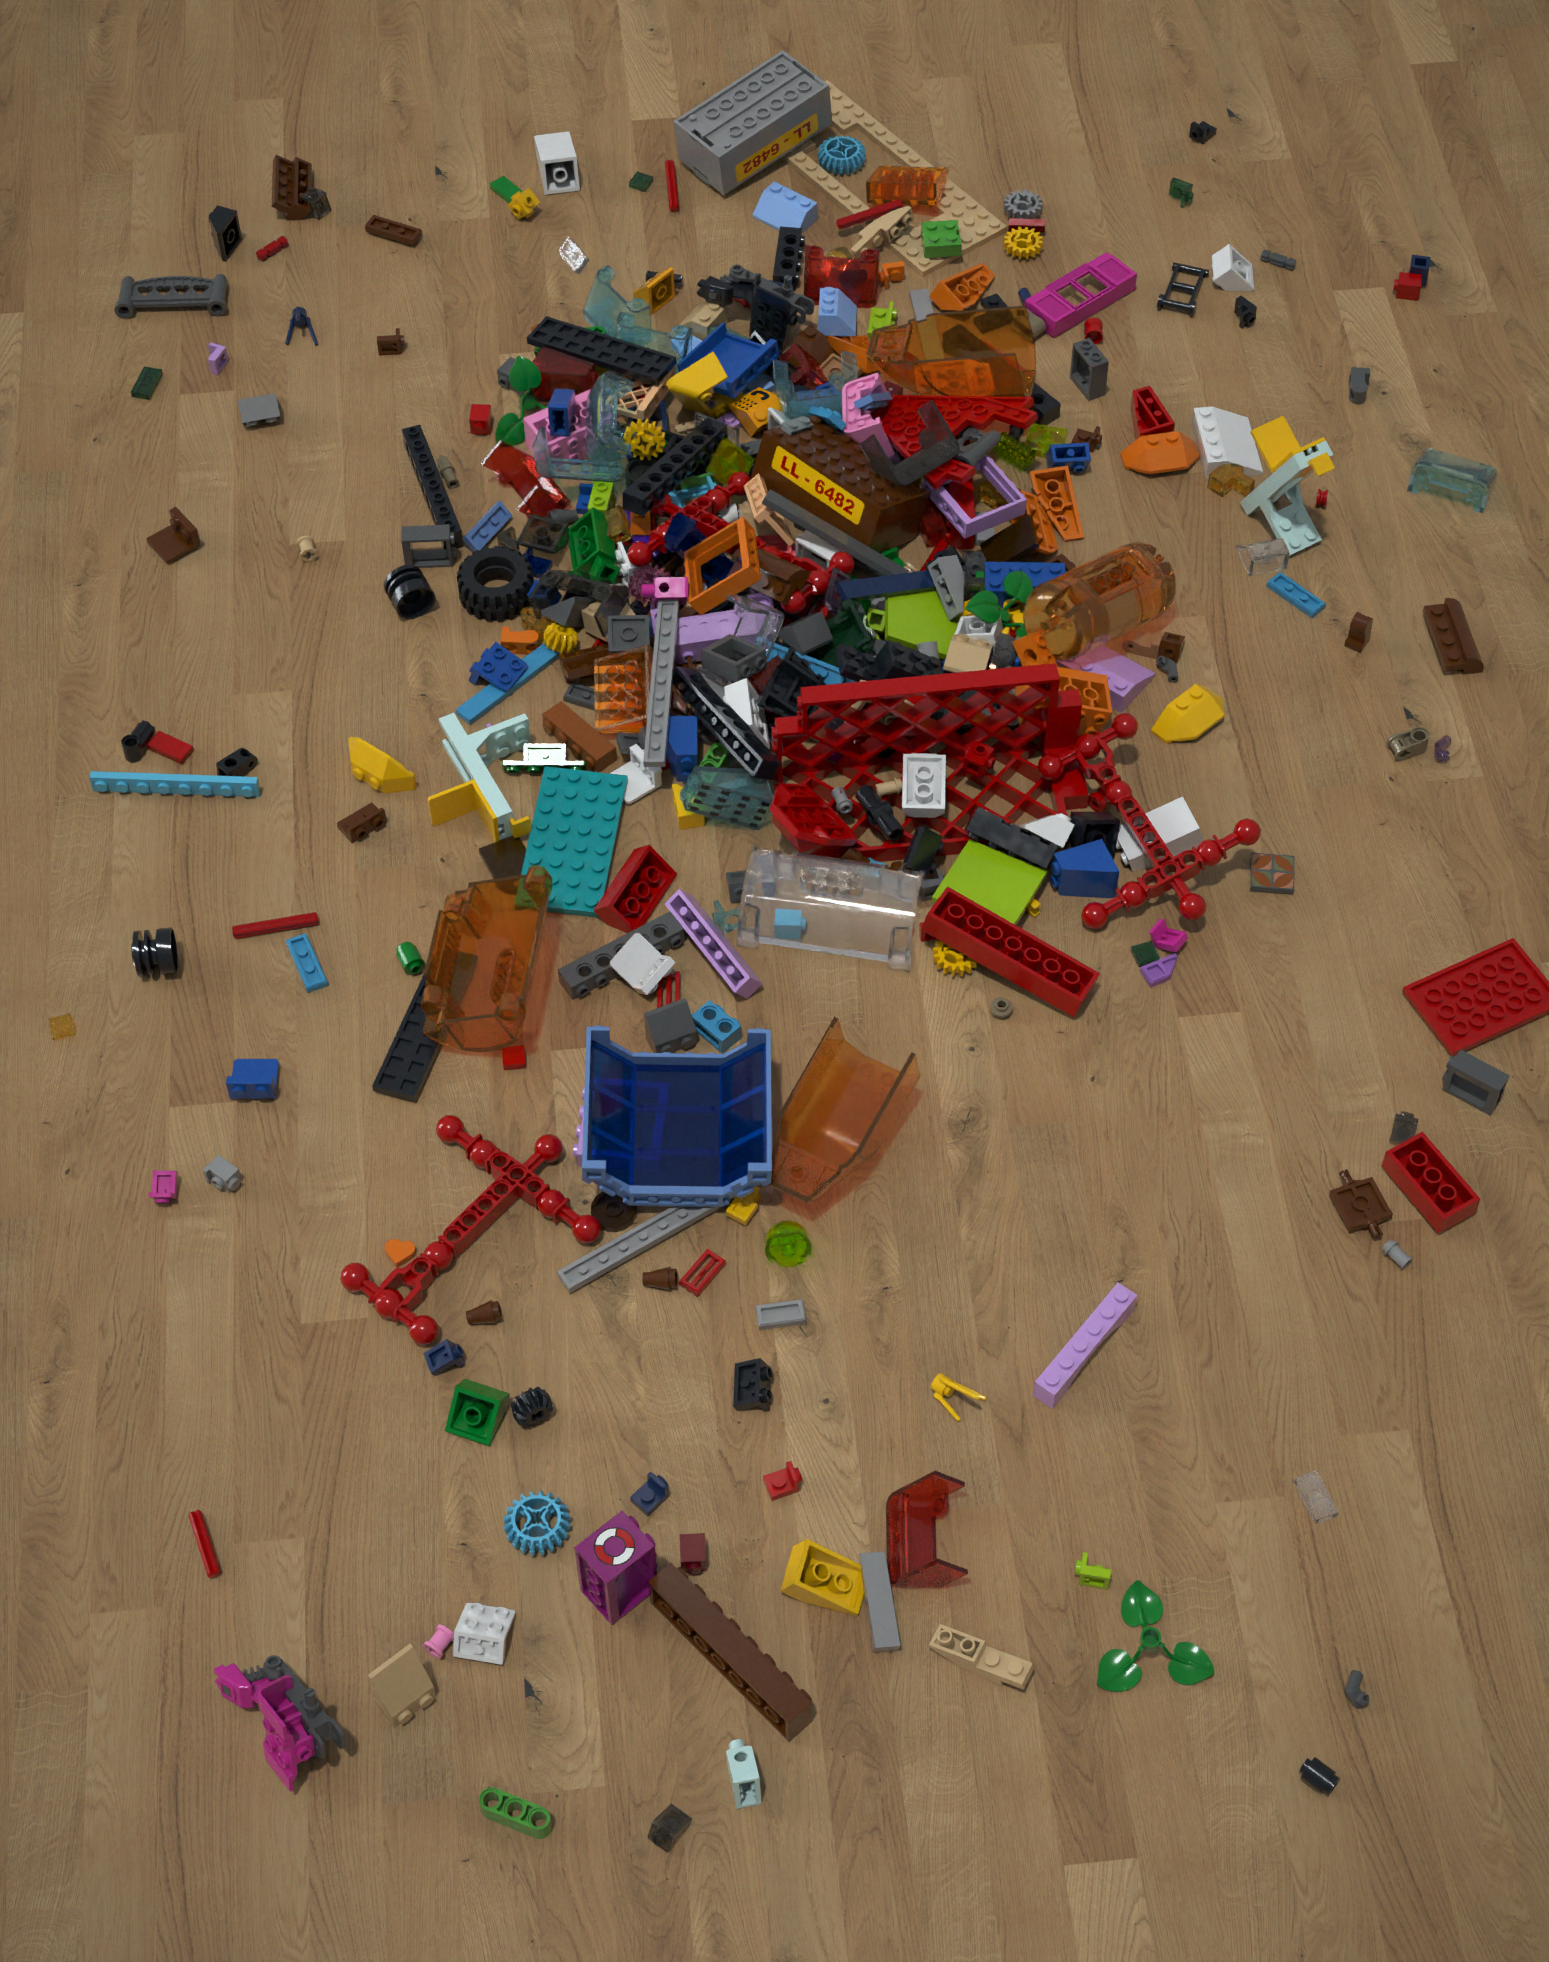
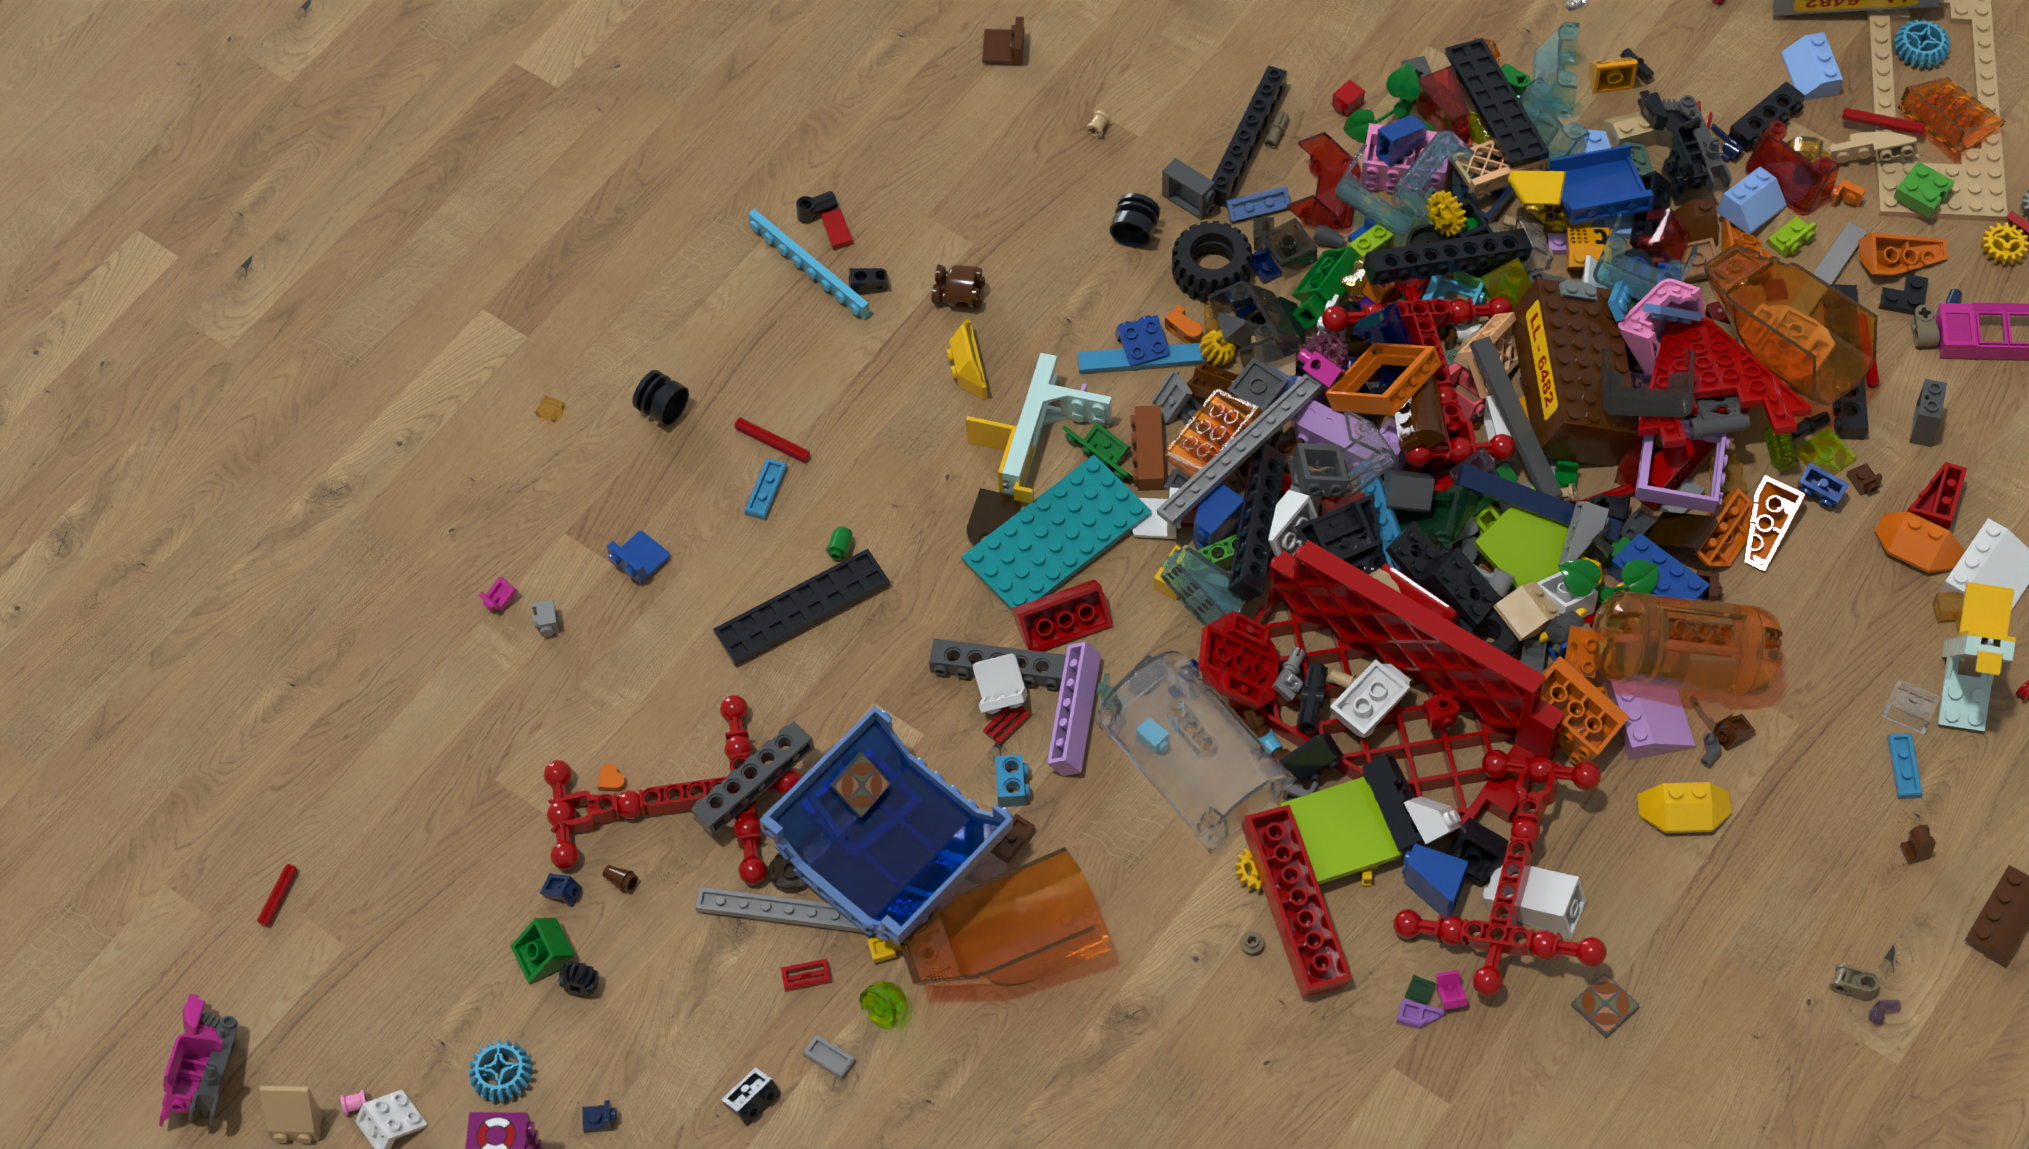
camera: 45 degrees right, 5 degrees up
reddish brown bracket [337,802,387,843] -> none
clear orange cylinder [421,865,553,1052] -> none
red tile [502,1045,526,1070] -> none
reddish brown cone [642,1267,678,1290] -> none
dark grey slope [644,998,697,1053] -> none
red wheel [1084,318,1103,344] -> none
none -> dark grey brick [691,721,814,837]
none -> tile [829,752,890,818]
none -> reddish brown piece [931,264,985,309]
none -> light grey plate [1152,371,1193,423]
none -> light grey tile [1272,668,1303,701]

